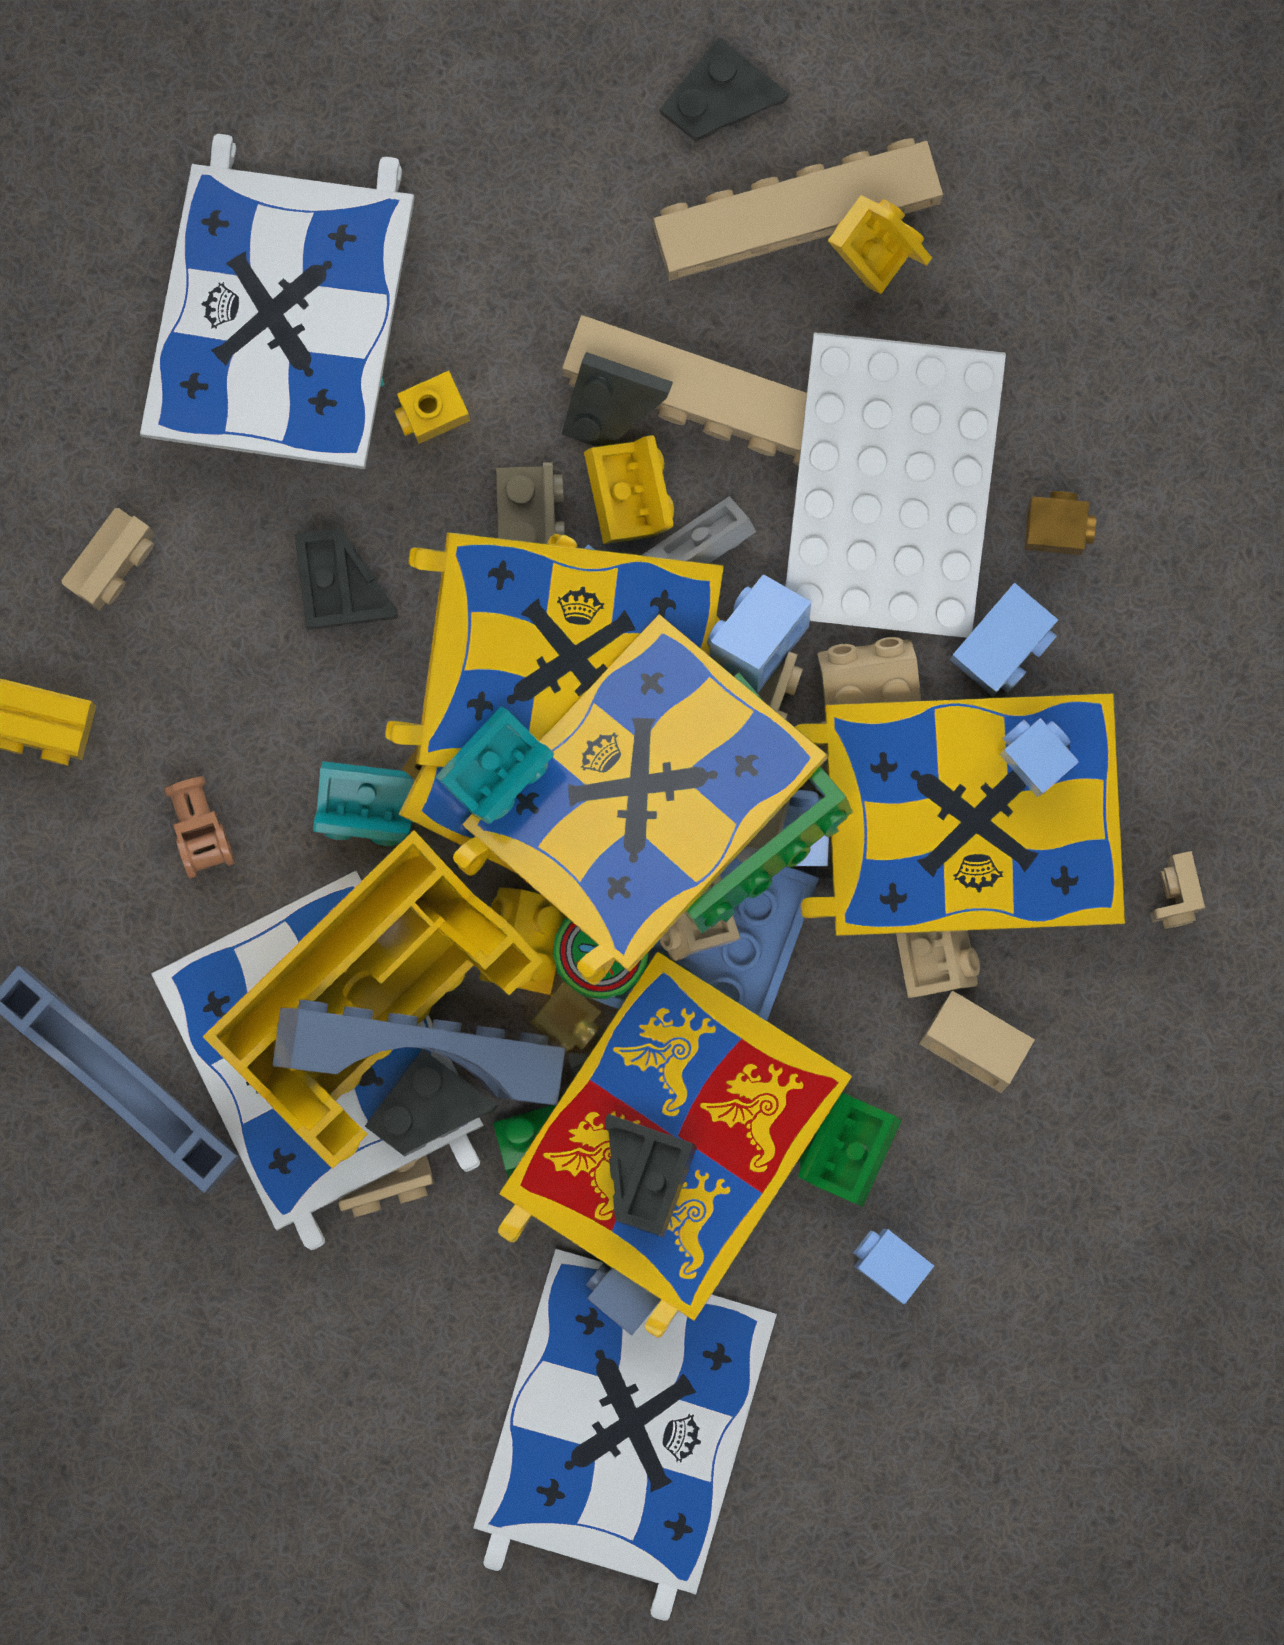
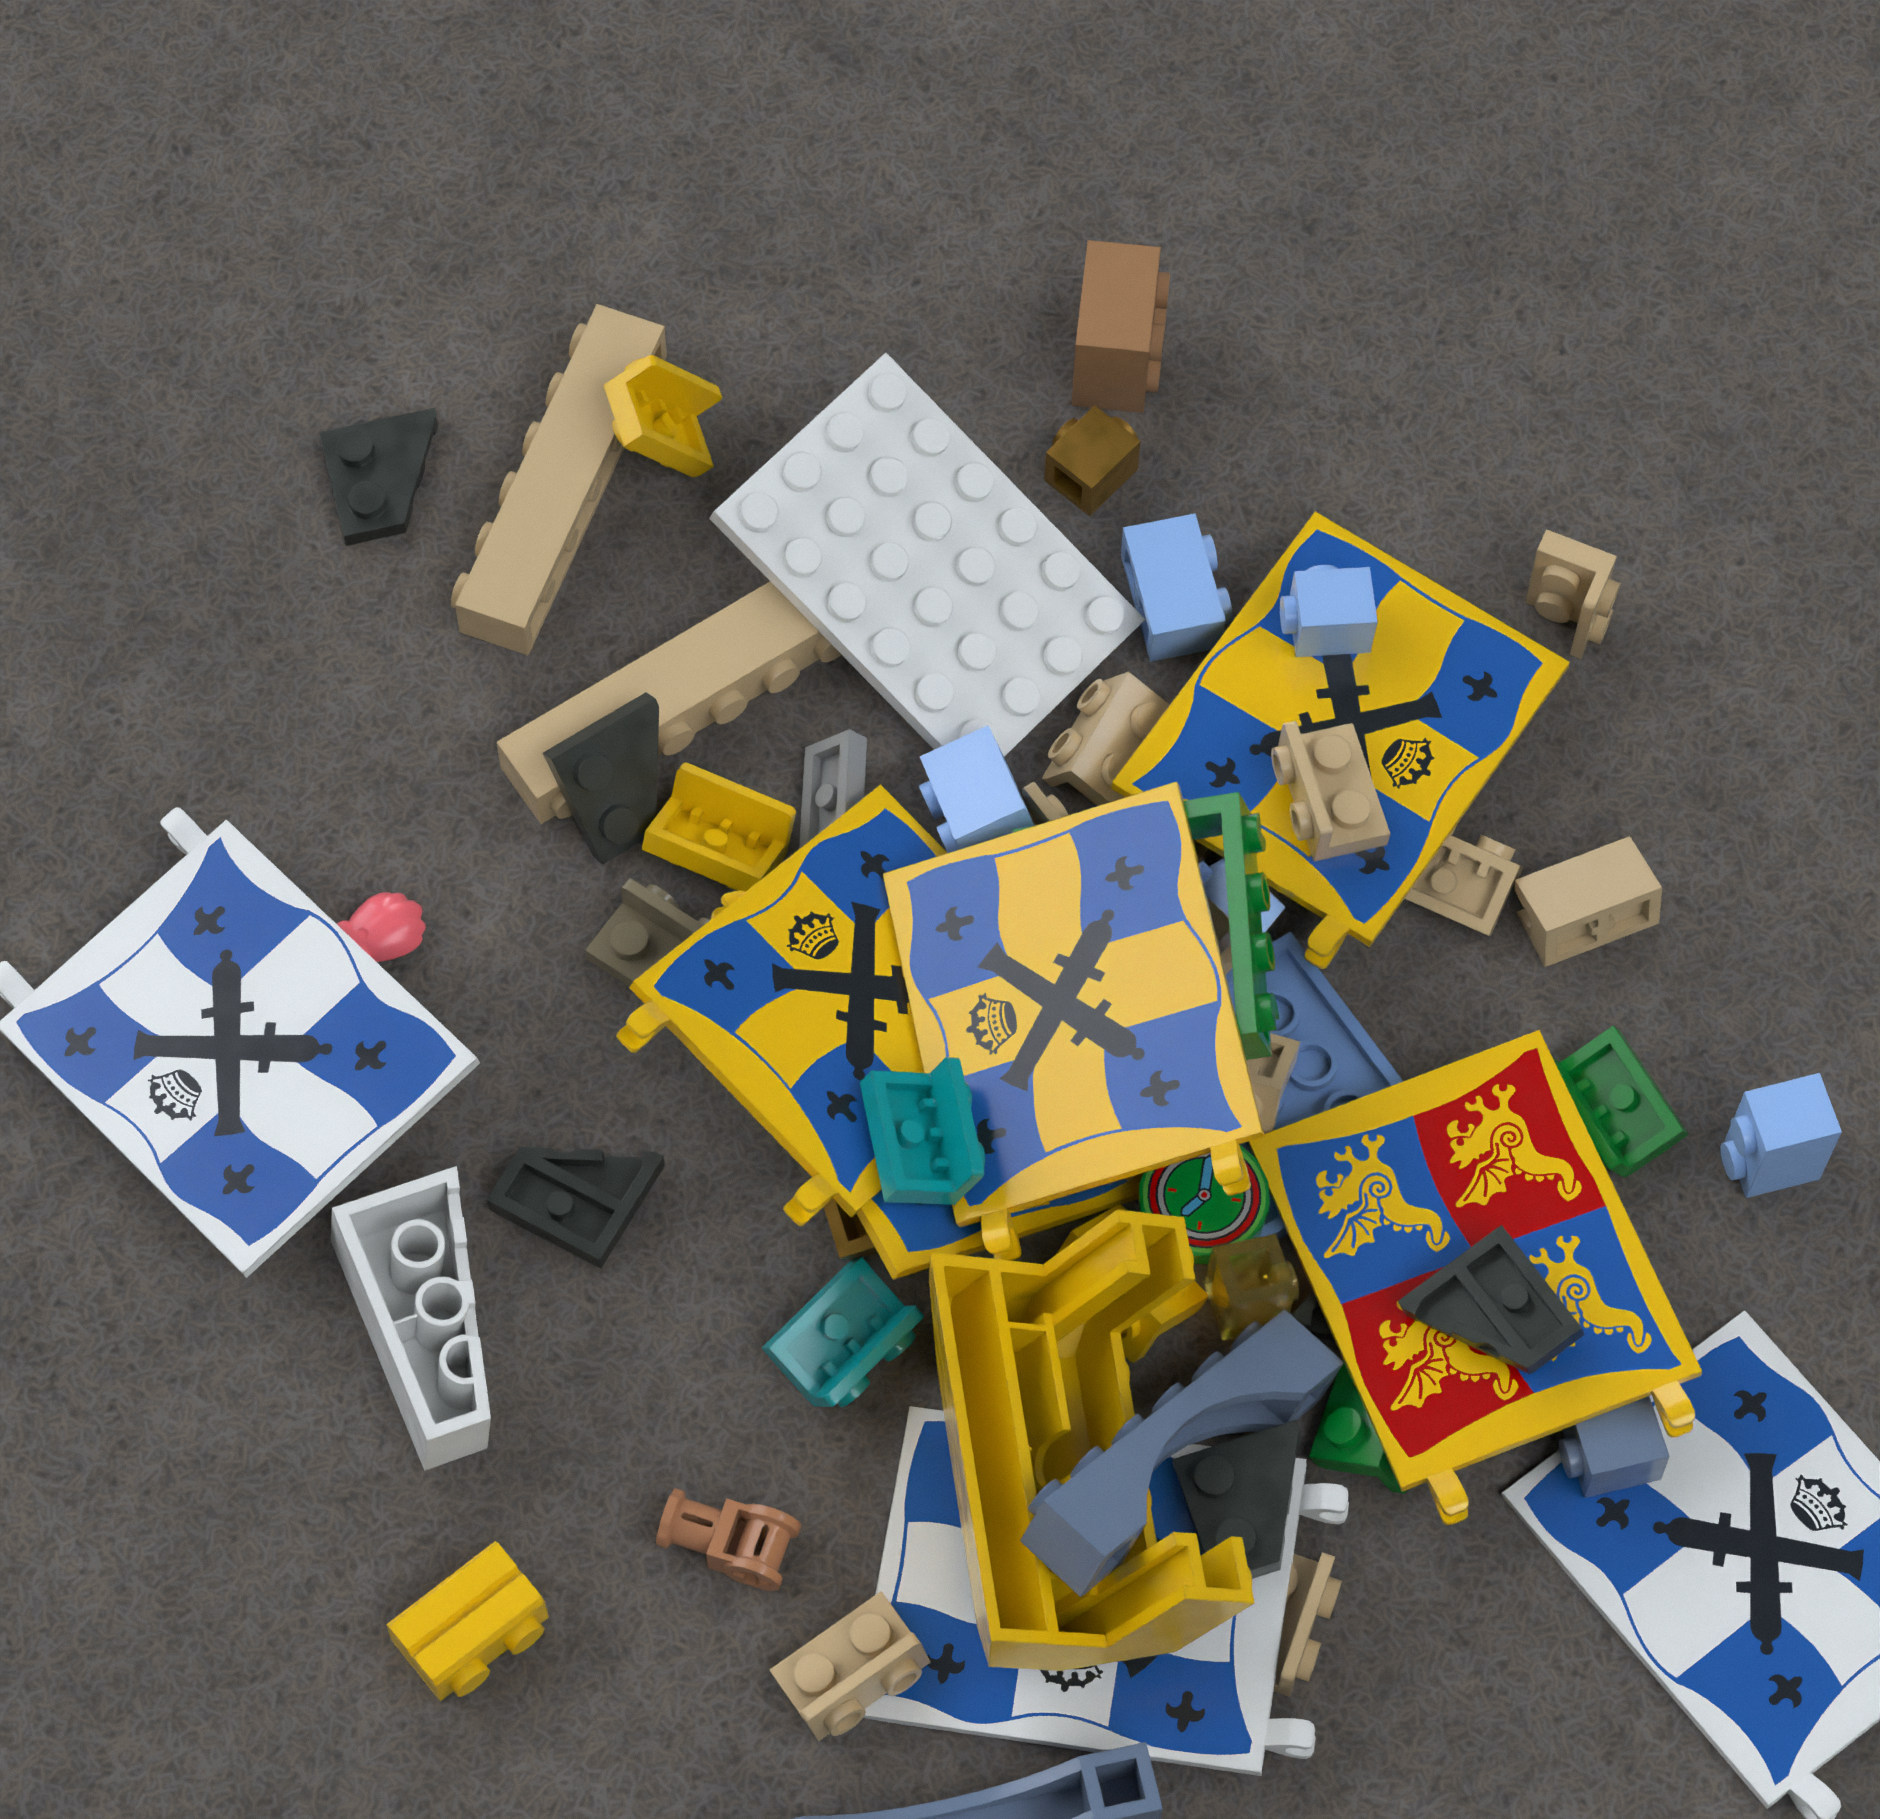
camera: 55 degrees left, 20 degrees down
tan bracket [62,508,155,611] -> none
yellow brick [393,371,470,444] -> none
none -> white wedge [331,1166,491,1471]
none -> coral animal [337,892,426,962]
none -> tan bracket [770,1591,930,1742]
none -> medium nougat brick [1071,240,1171,413]
none -> tan bracket [1271,721,1390,862]

